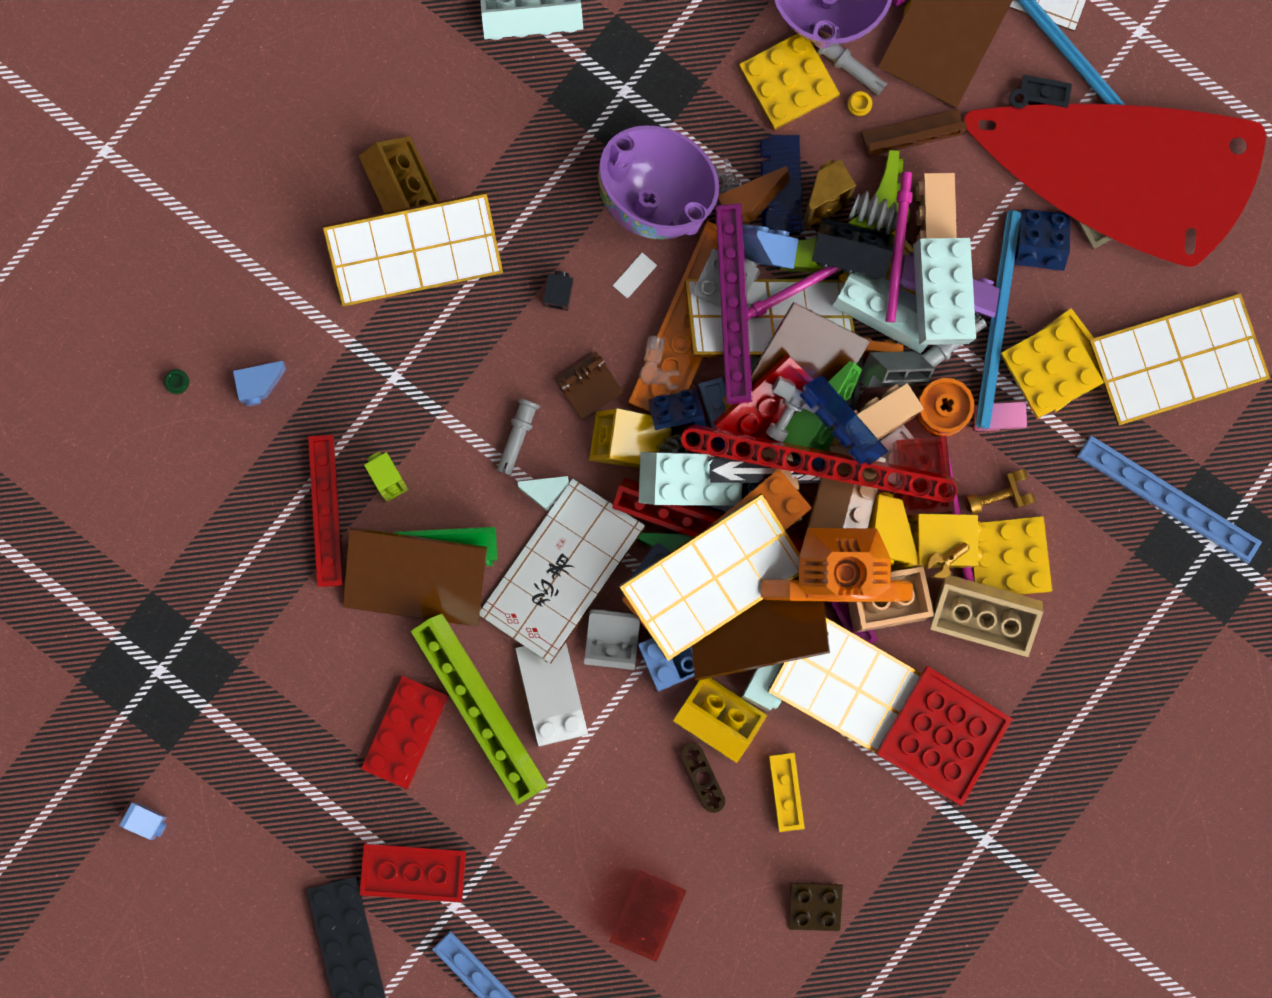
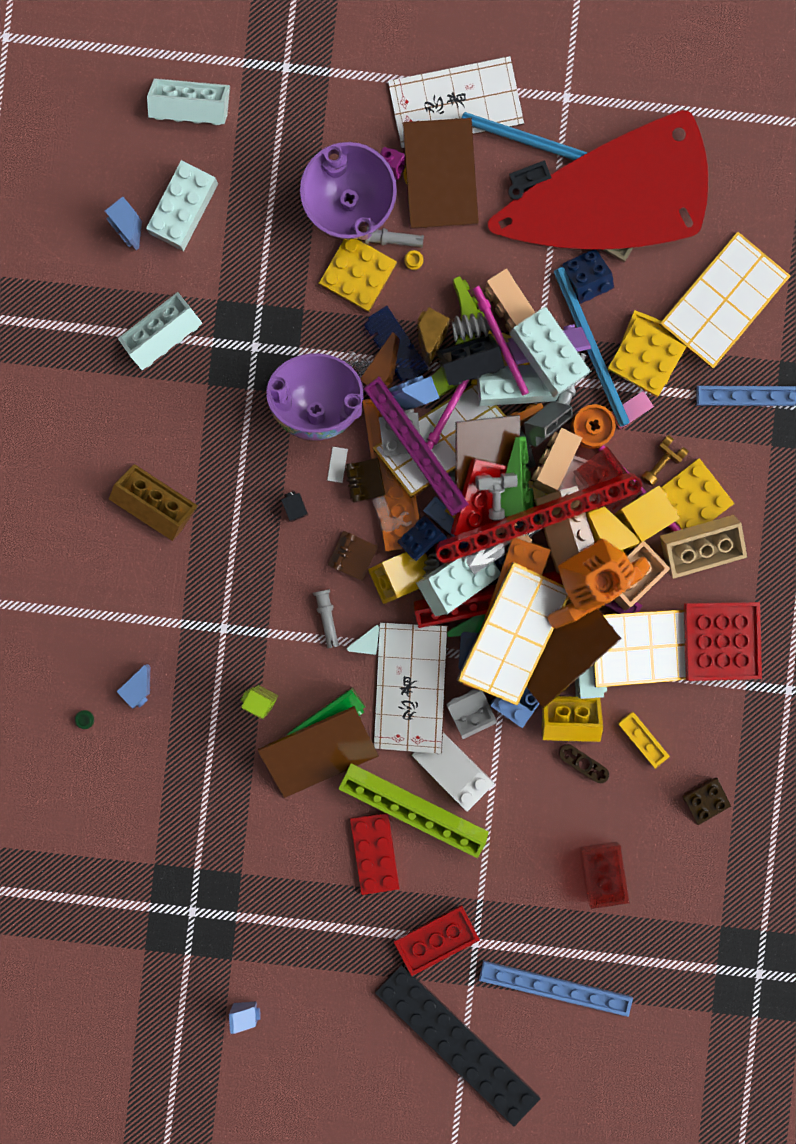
camera: 20 degrees left, 5 degrees up
red plate [308,435,344,588] -> none
white piece [323,192,503,307] -> none
clear blue windscreen [800,375,888,465] -> none
reddish brown fence [862,109,967,157] -> none
pearl gold bar [925,542,970,579] -> none
none -> dark brown hinge [344,458,385,503]

